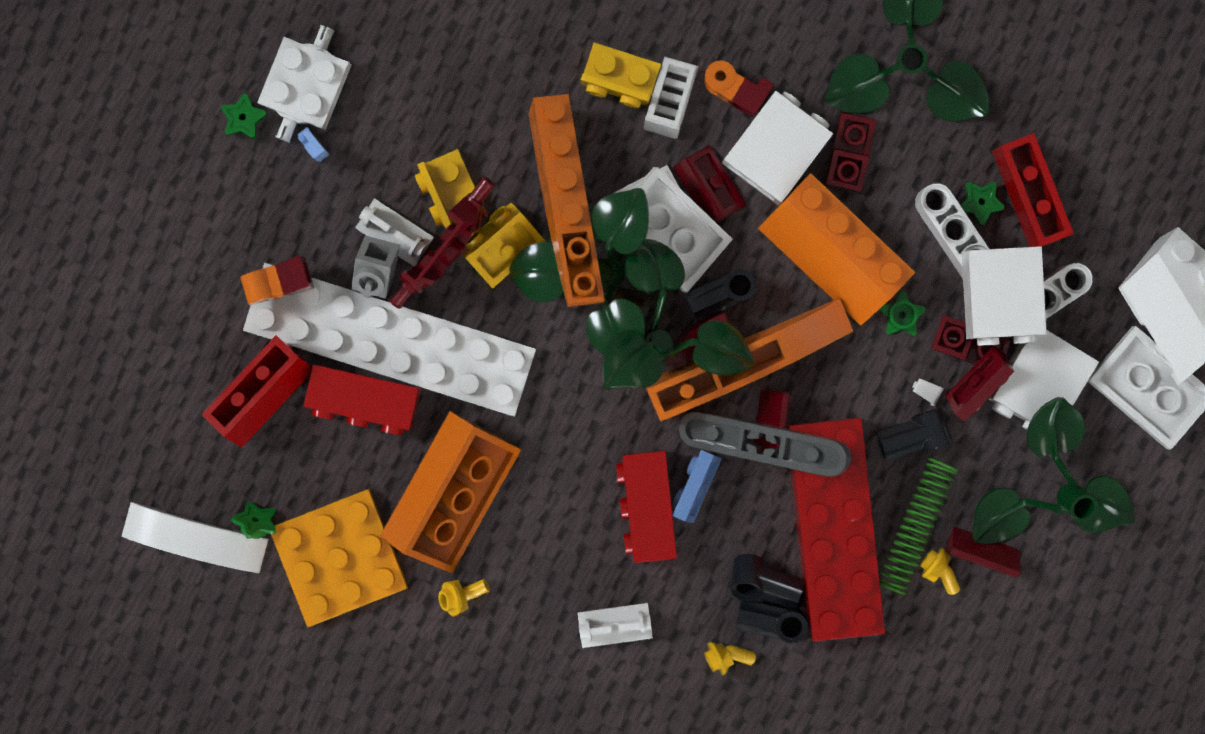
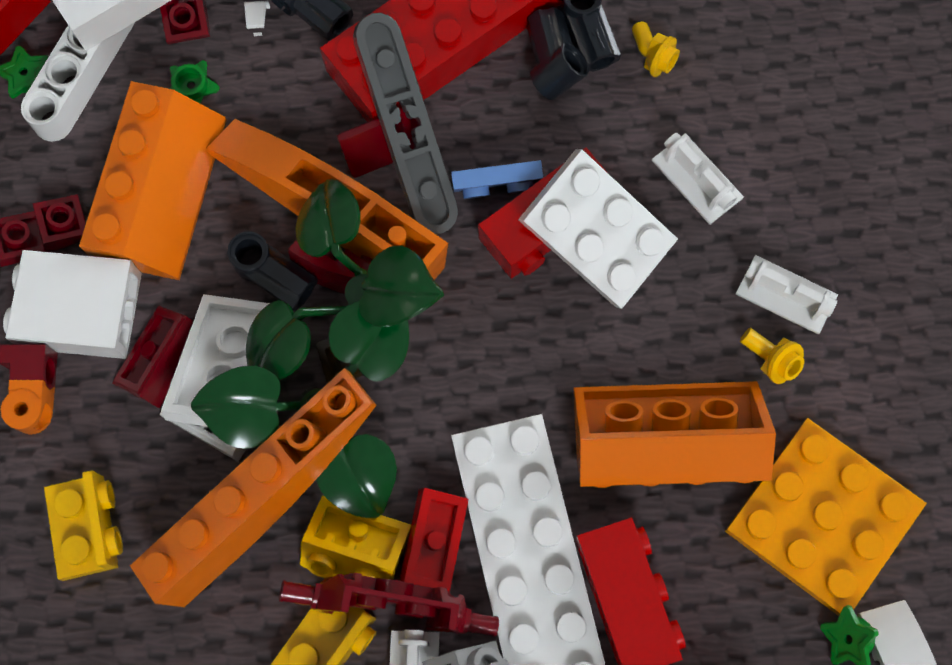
camera: 120 degrees left, 15 degrees down
white slope [644,57,698,139] -> none
none -> red plate [399,488,469,593]
none -> white plate [518,149,678,309]
none -> white hinge [736,255,838,335]

